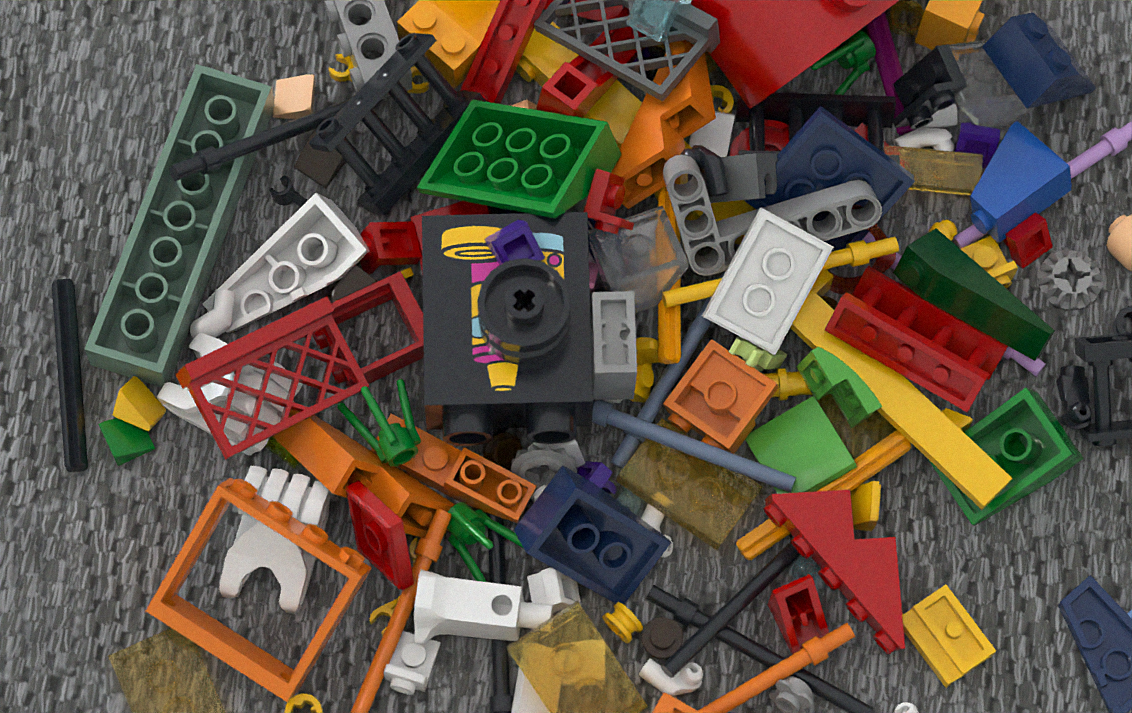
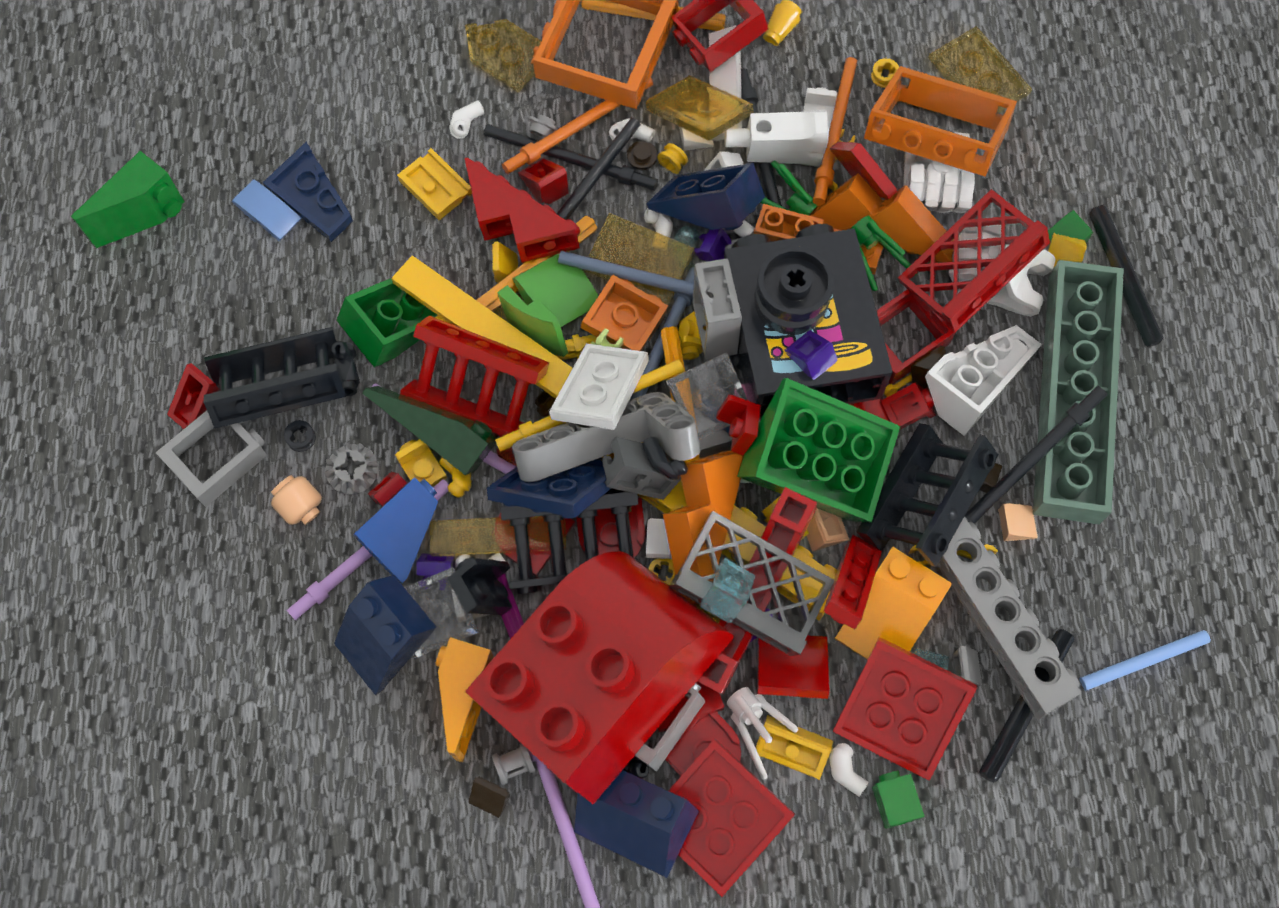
camera: 175 degrees right, 0 degrees up
white arm [190,289,235,338] -> none
black hand [269,176,308,207] -> none

